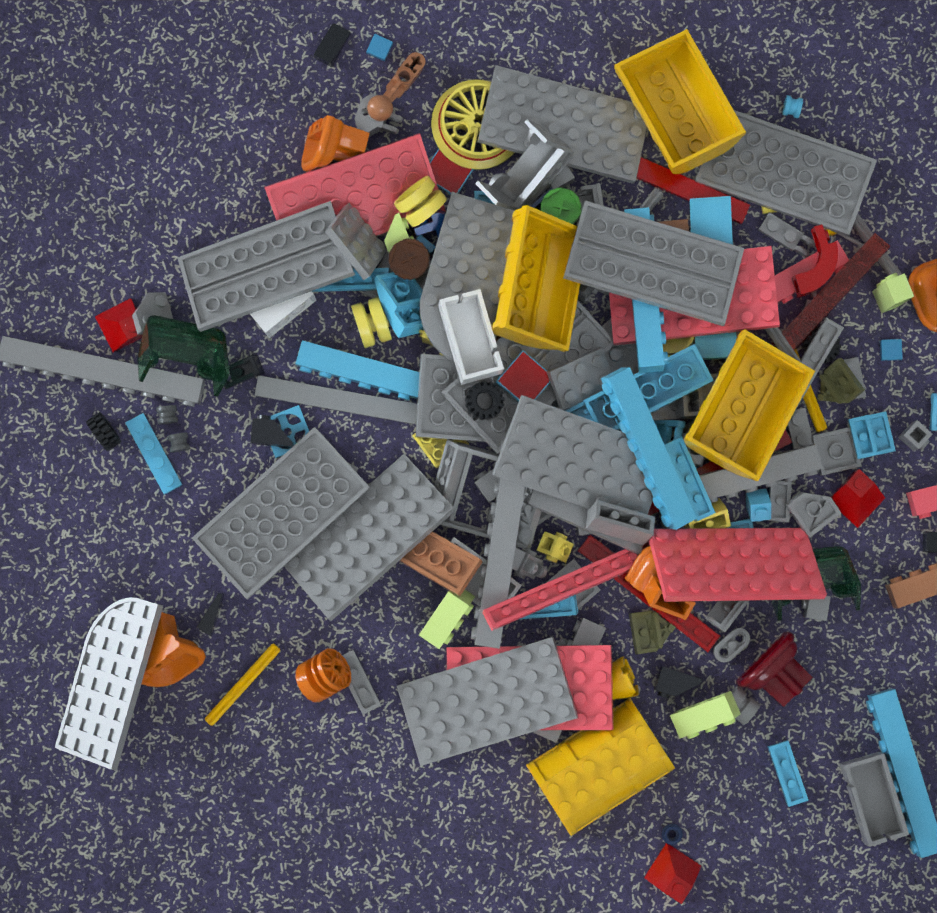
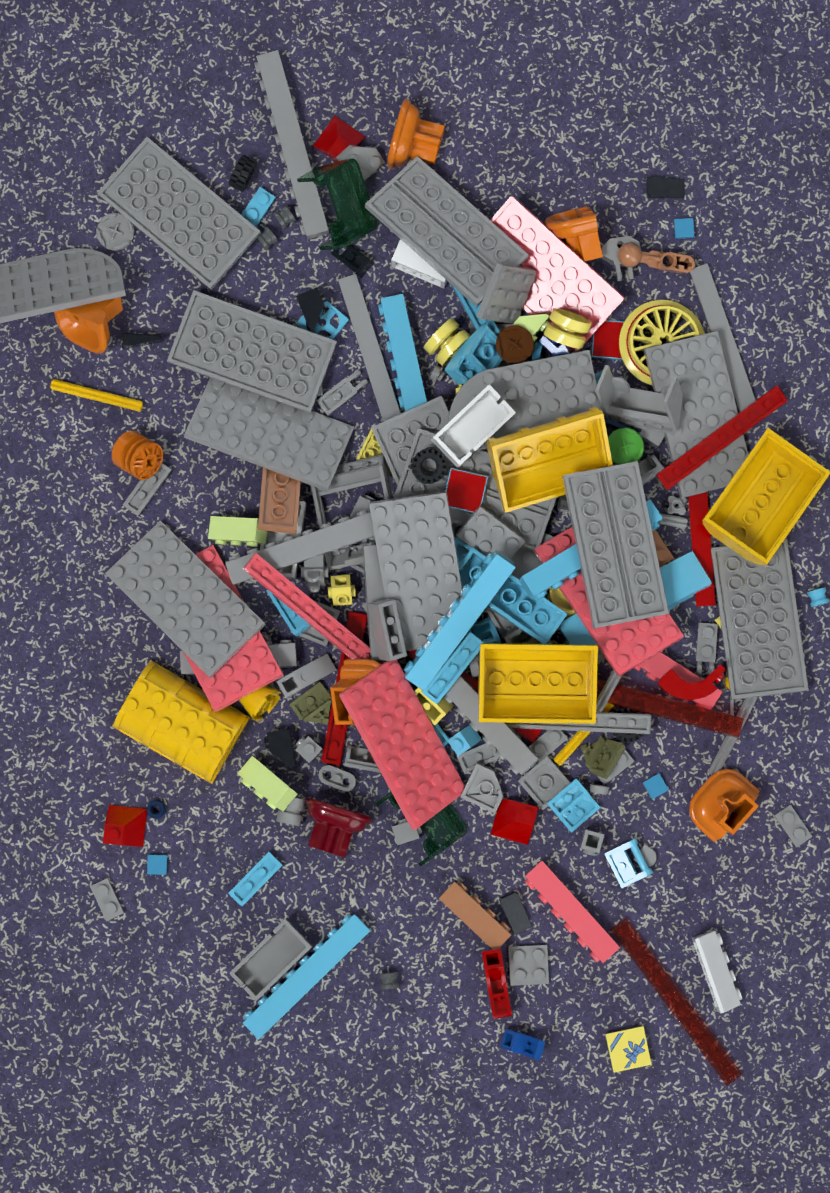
camera: 70 degrees right, 0 degrees up
yellowish green brick [872,273,914,313] -> none
none -> light grey tile [96,213,134,251]
none -> light grey plate [97,137,261,290]
none -> dark azure tile [147,855,167,875]
none -> light grey slope [276,654,337,699]
none -> light grey brick [296,736,323,763]
none -> light grey hinge [316,370,369,416]
none -> orange piece [387,99,445,169]
none -> light grey plate [429,365,445,383]
none -> light grey tile [589,784,609,795]
none -> red tile [656,385,788,490]
none -> light grey plate [667,496,687,515]
none -> light grey tile [690,264,755,412]

